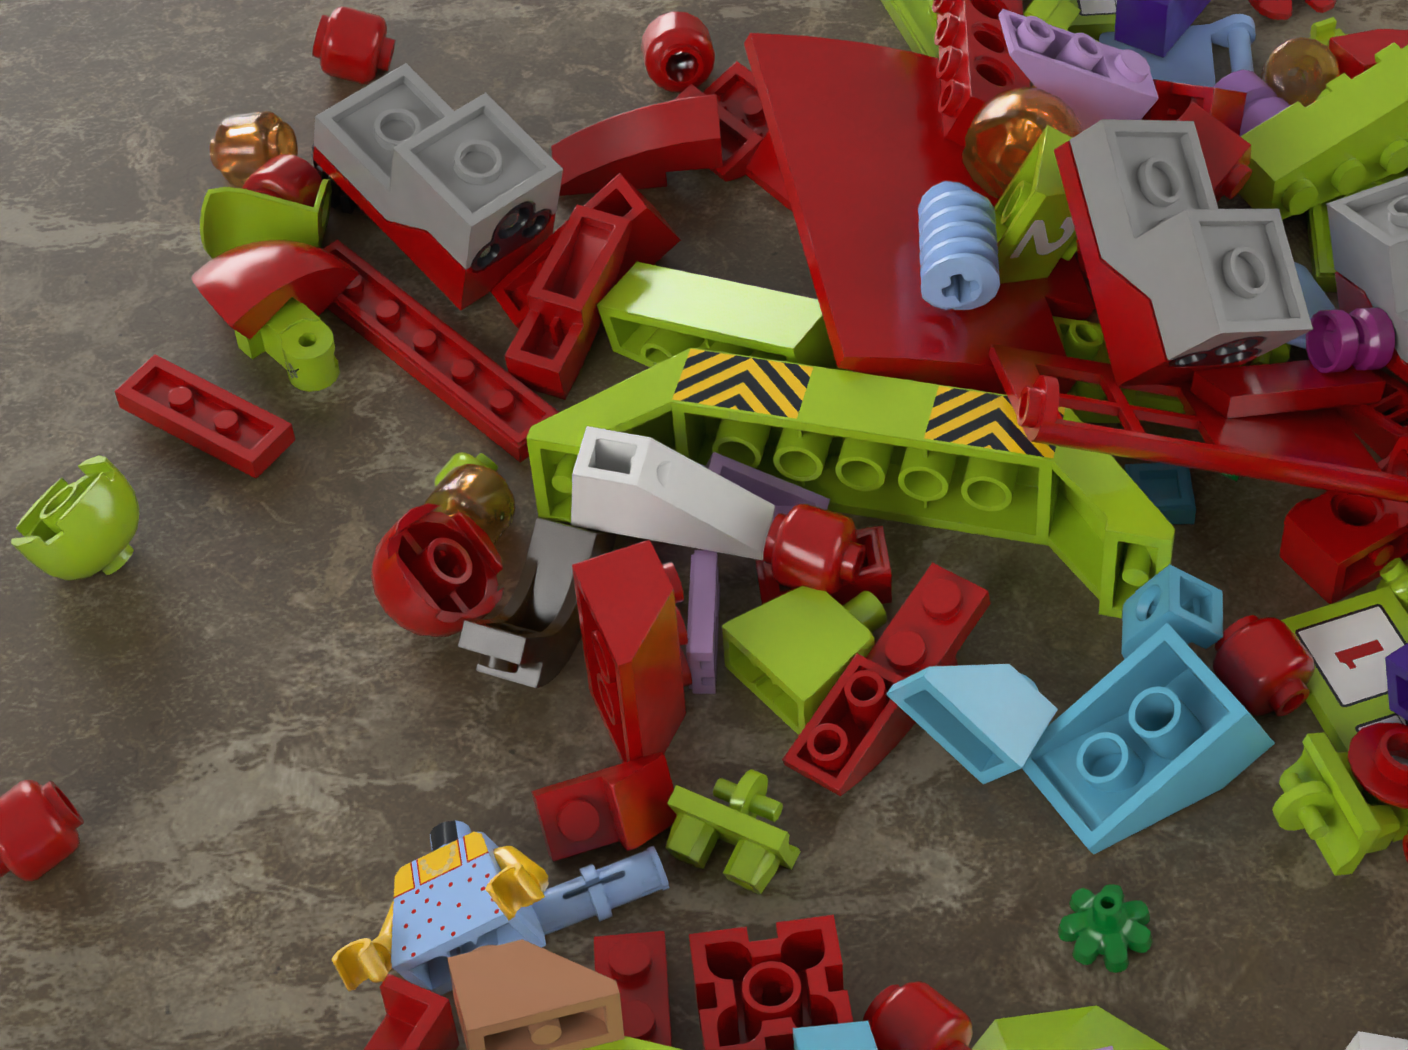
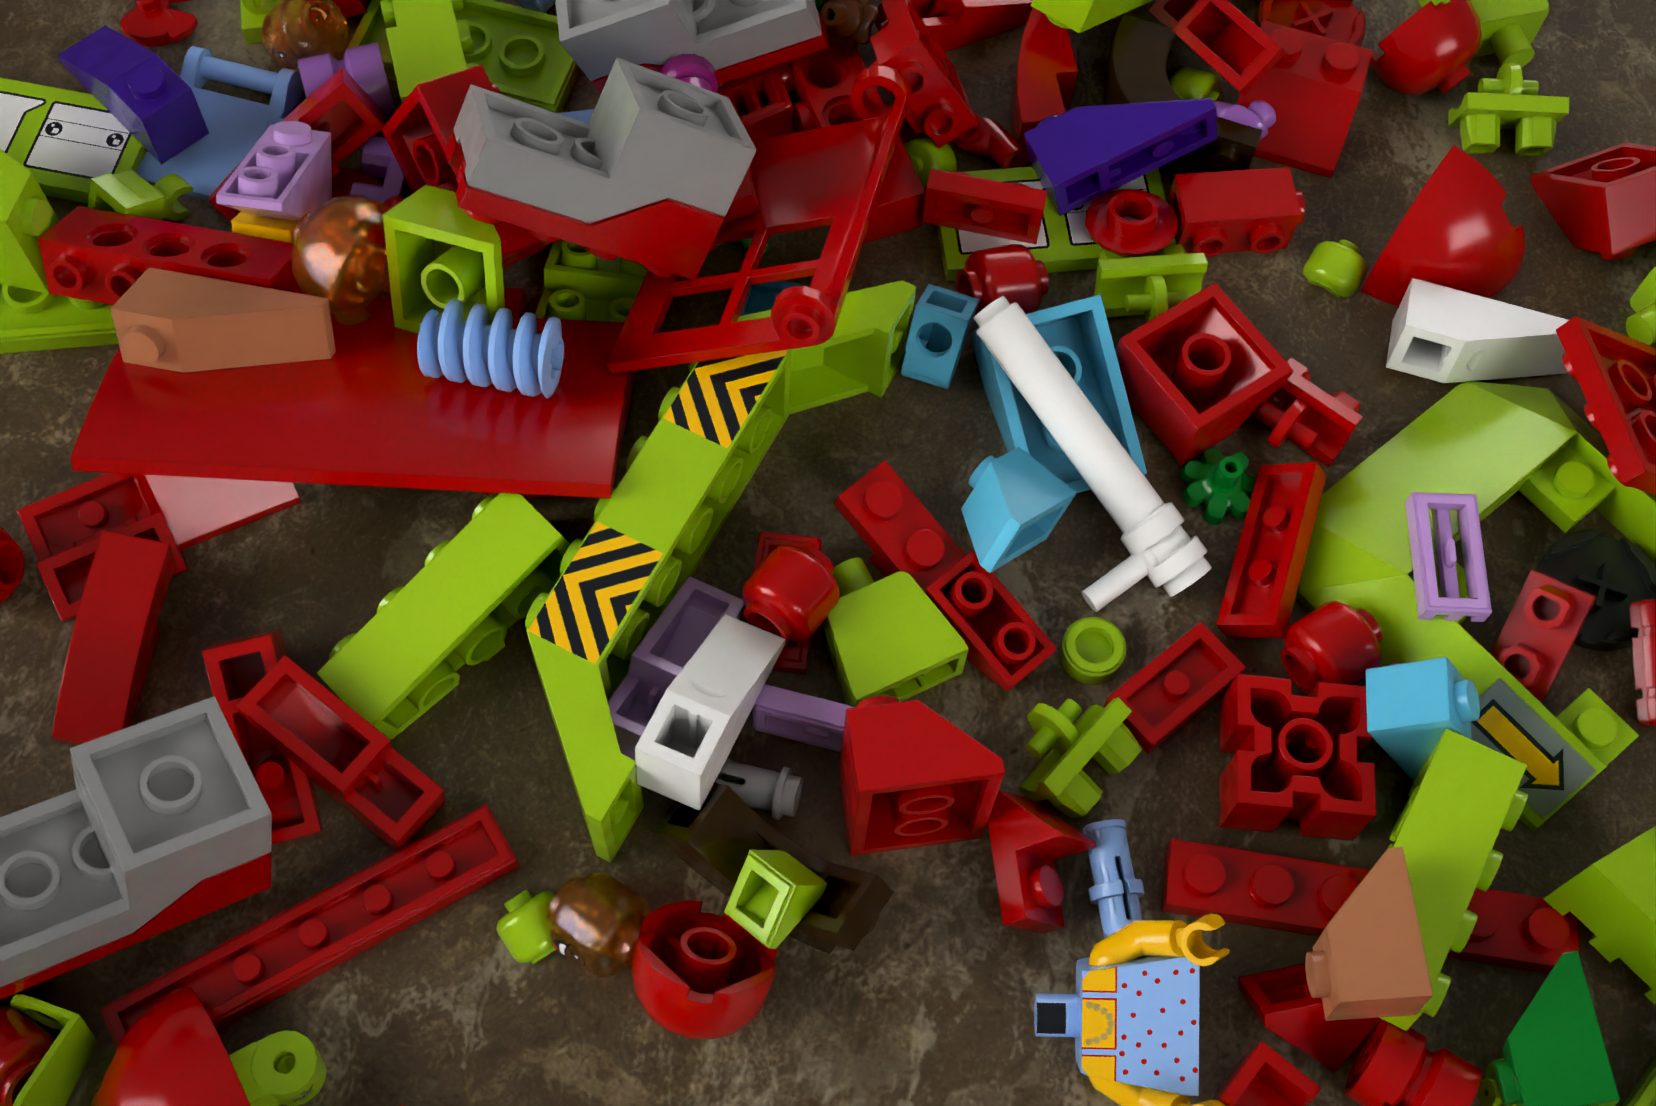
camera: 85 degrees left, 15 degrees up
none -> nougat slope [110,267,336,373]
none -> lime slope [724,849,828,949]
none -> red plate [922,168,1048,245]
none -> white cylinder [973,296,1212,612]
none -> lime tile [1059,617,1127,685]
none -> red plate [1103,622,1246,754]
none -> red slope [1116,283,1294,465]
none -> red plate [1216,462,1327,638]
none -> red hips [1251,357,1363,467]

